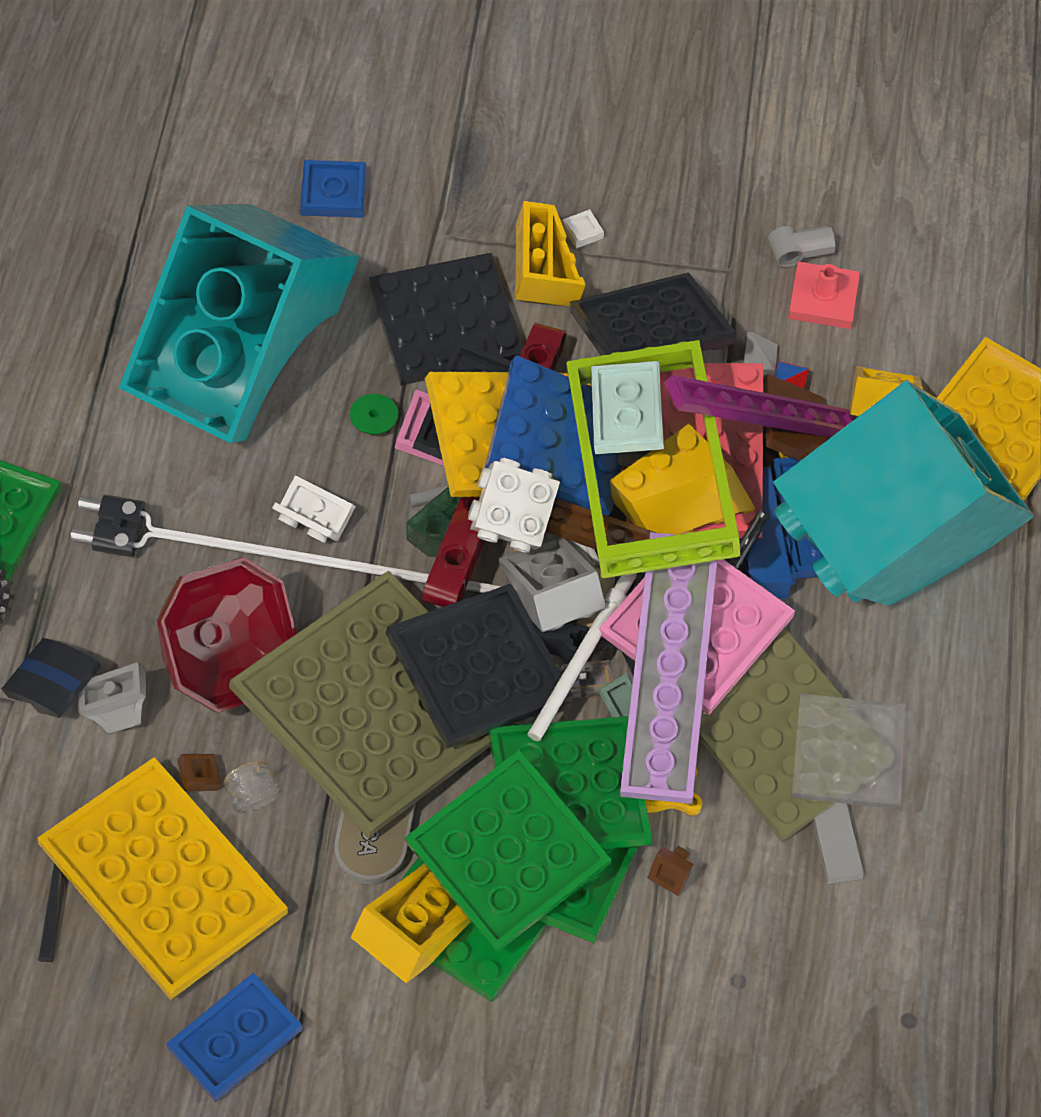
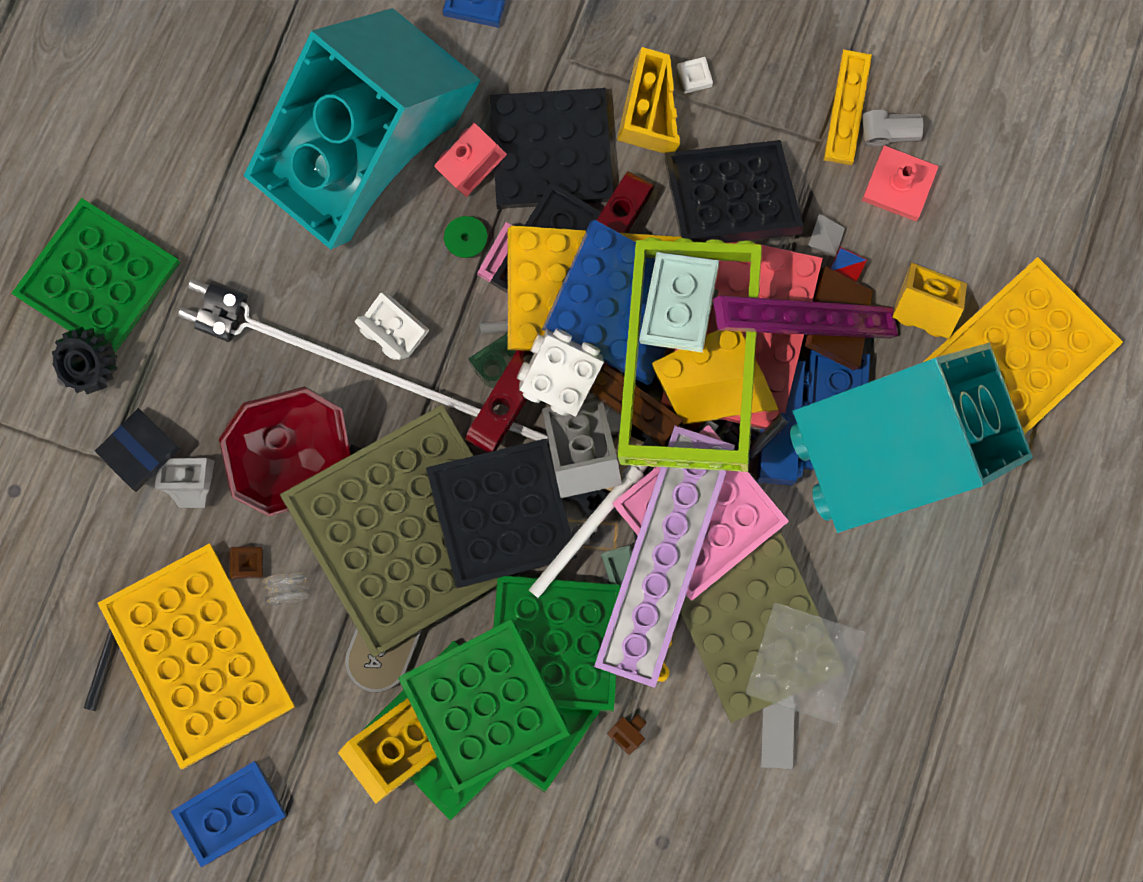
camera: 15 degrees right, 20 degrees up
none -> coral brick [434,123,507,197]
none -> yellow tile [823,49,872,165]

